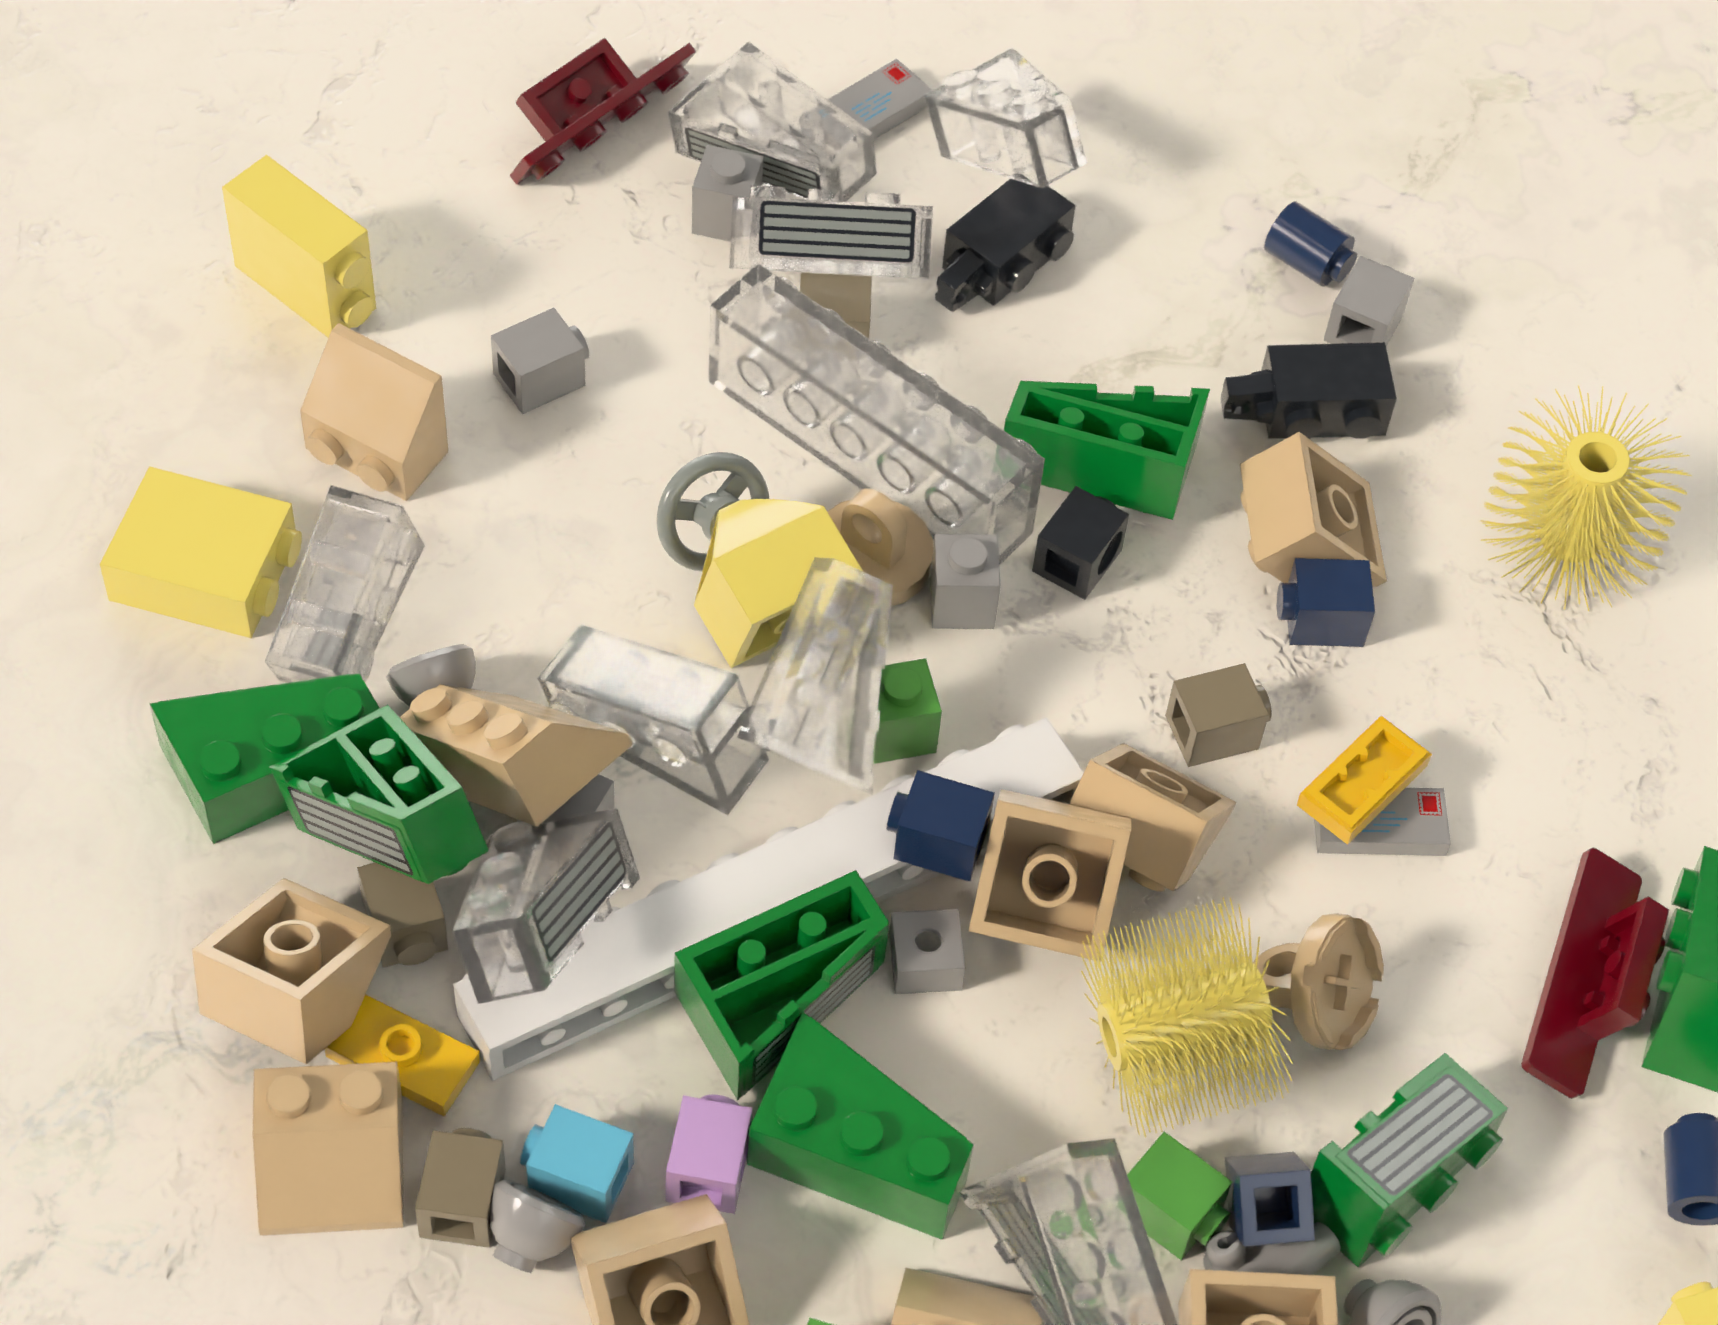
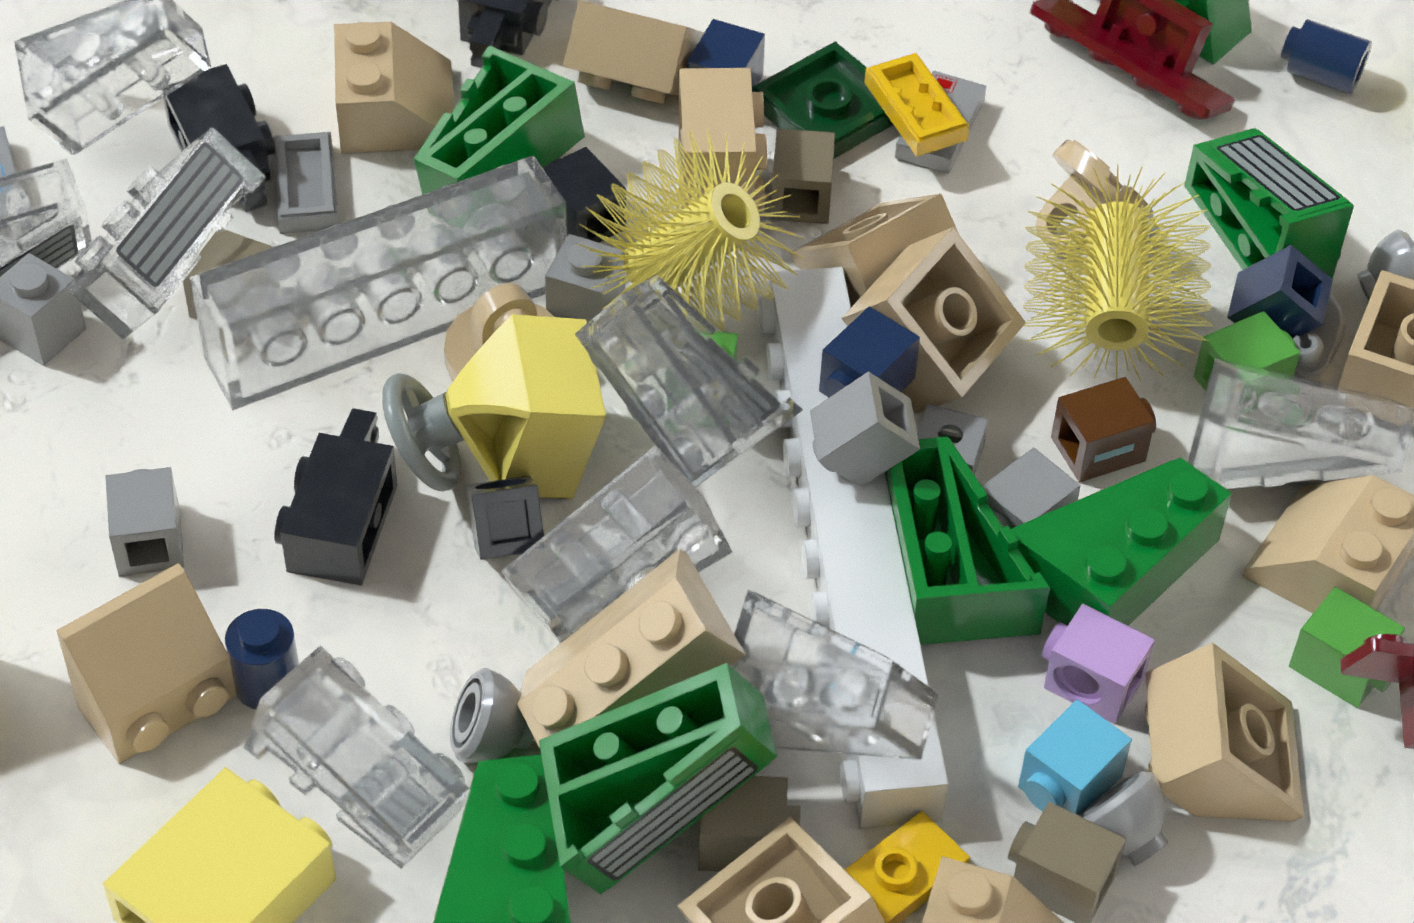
camera: 65 degrees left, 5 degrees down
none -> dark blue brick [225,609,302,711]
none -> light grey tile [273,132,339,234]
none -> black hinge [274,408,398,586]
none -> tan slope [334,21,454,154]
none -> black brick [466,476,546,560]
none -> light yellow piece [578,129,804,341]
none -> tan brick [678,68,767,211]
none -> dark green tile [752,41,894,159]
none -> light grey brick [810,371,920,487]
none -> light grey brick [982,447,1081,529]
none -> reddish brown brick [1051,376,1156,483]

